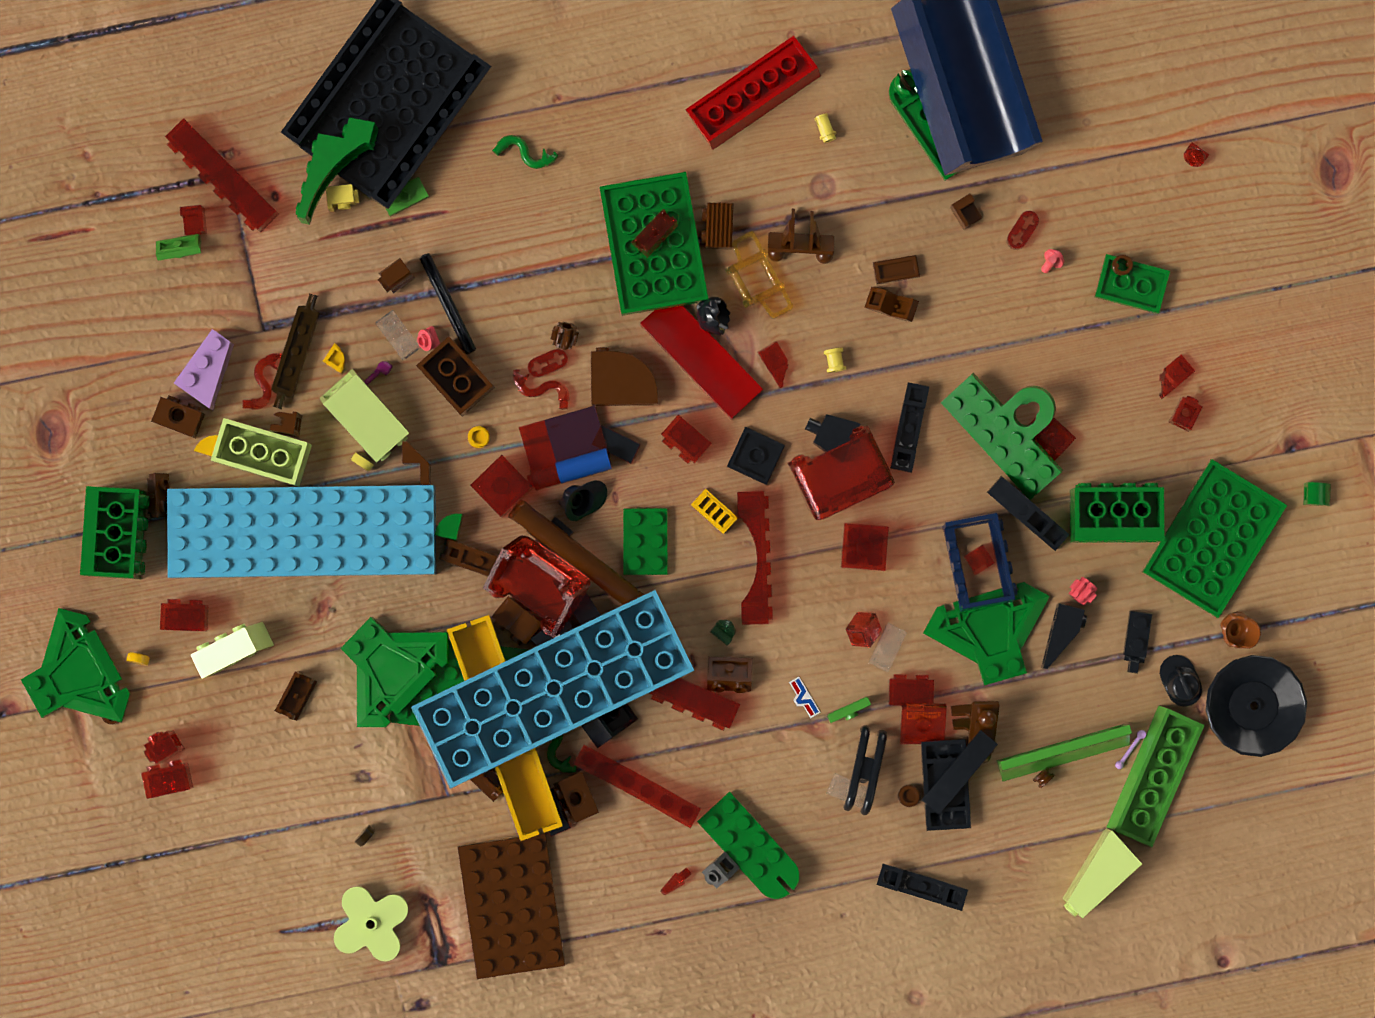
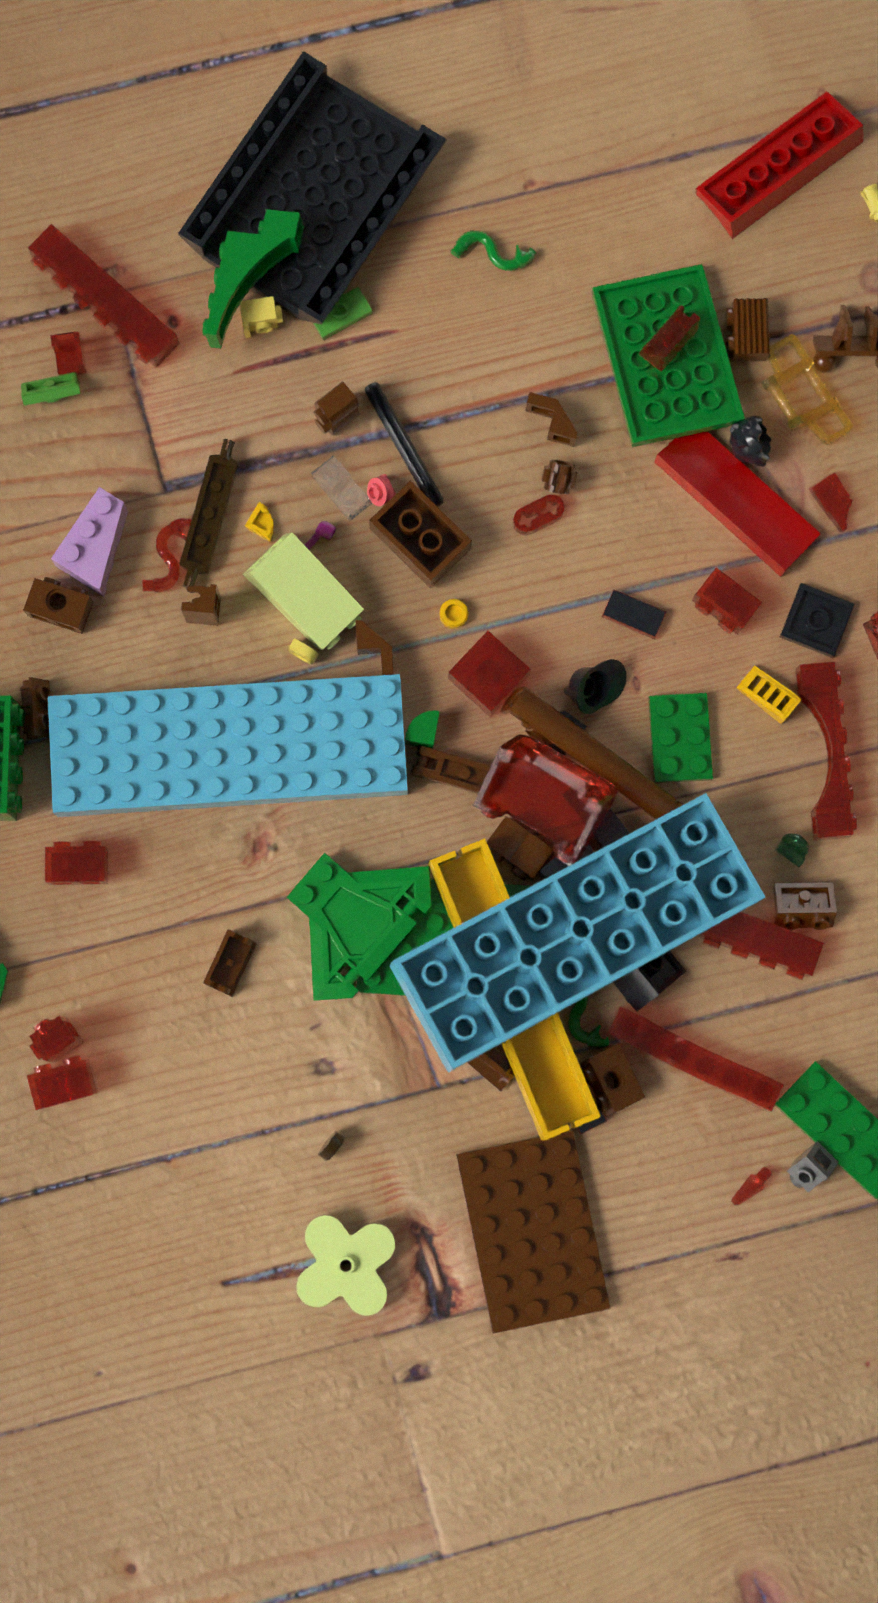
camera: 10 degrees left, 5 degrees down
yellow tile [126,652,150,666] -> none
yellowish green wedge [191,622,274,679] -> none
yellow tile [194,435,218,457] -> none
yellowish green brick [211,418,312,487] -> none
clear red animal [513,369,570,410] -> none
door [519,406,612,491] -> none
reddish brown brick [591,347,658,406] -> none
none -> reddish brown slope [525,392,578,447]

